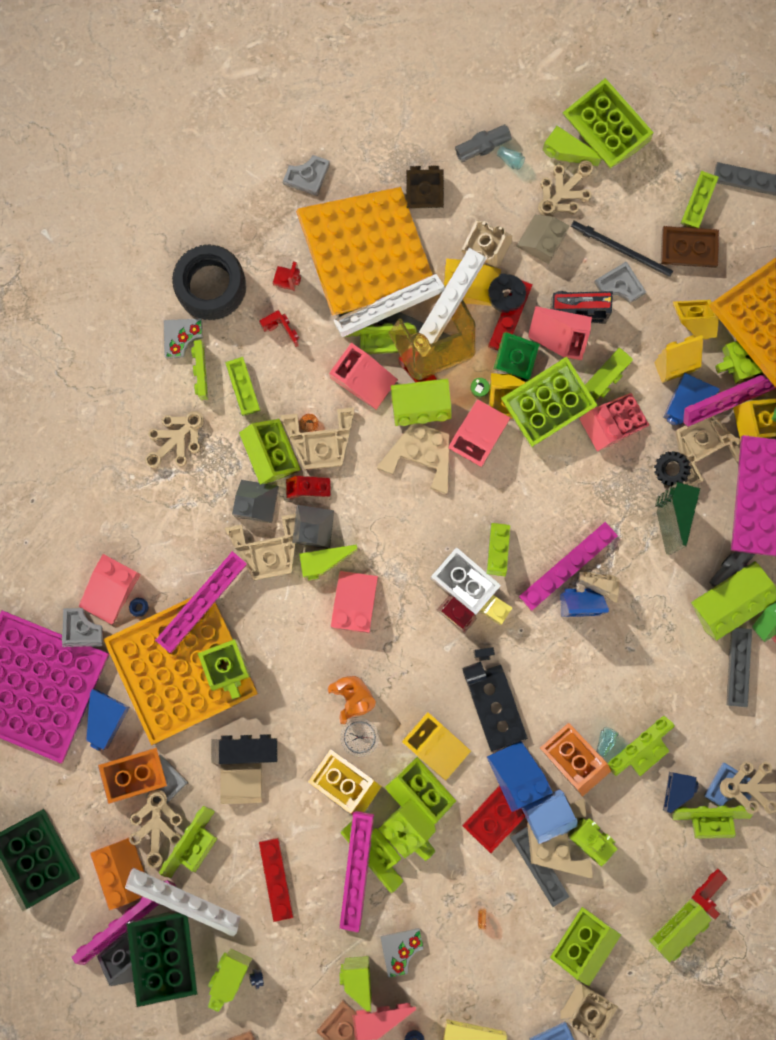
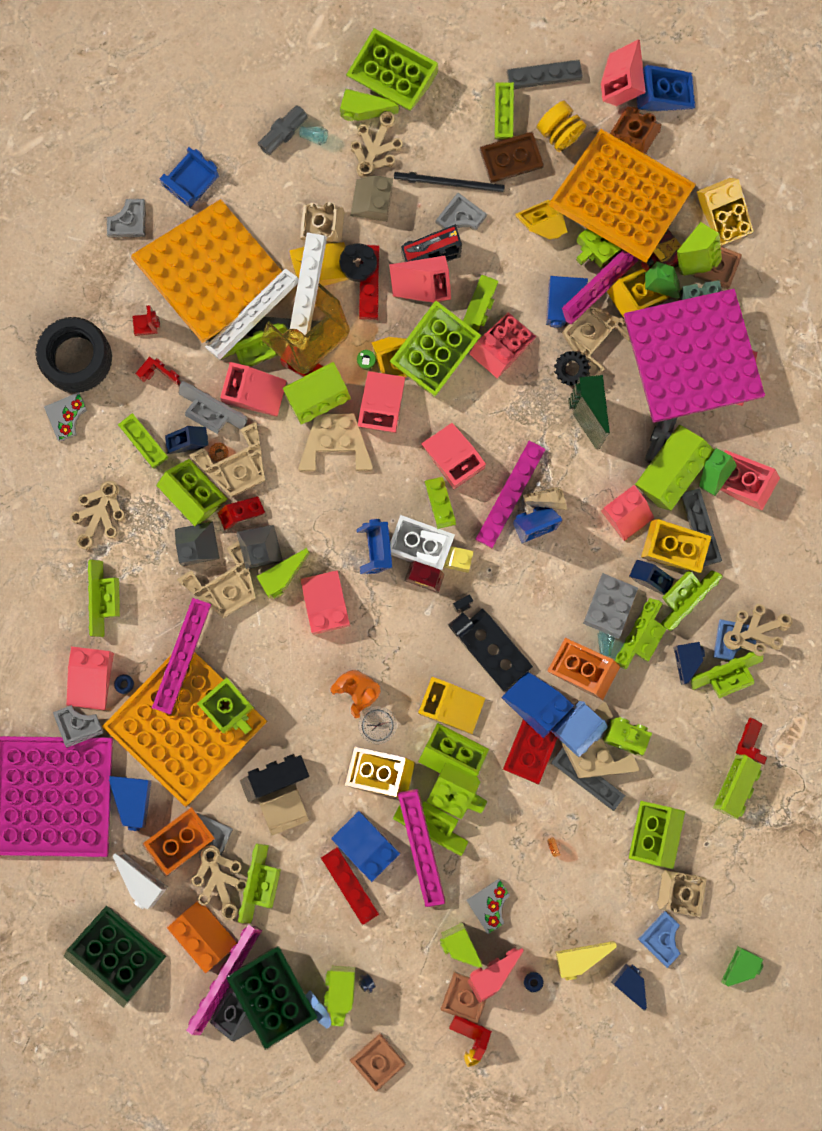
camera: 25 degrees left, 0 degrees up
white plate [125,868,241,936] -> none
lime plate [191,340,208,400] -> none
dark brown plate [406,166,444,208] -> none
green plate [493,332,540,380] -> none
yellow slope [654,335,703,383] -> none
none -> lime bracket [88,559,120,637]
none -> white slope [113,851,168,910]
none -> blue panel [159,147,219,208]
none -> dark blue slope [165,426,208,454]
none -> light grey bracket [179,381,248,434]
none -> light blue slope [306,990,331,1029]
none -> blue slope [331,811,400,882]
none -> blue panel [357,519,392,574]
none -> coral slope [421,423,486,490]
none -> yellow wheel [536,100,587,152]
none -> light grey plate [583,573,638,639]
none -> coral slope [601,485,654,541]
none -> dark blue slope [629,560,674,595]
none -> yellow slope [641,519,711,573]
none -> lime bracket [660,570,723,631]

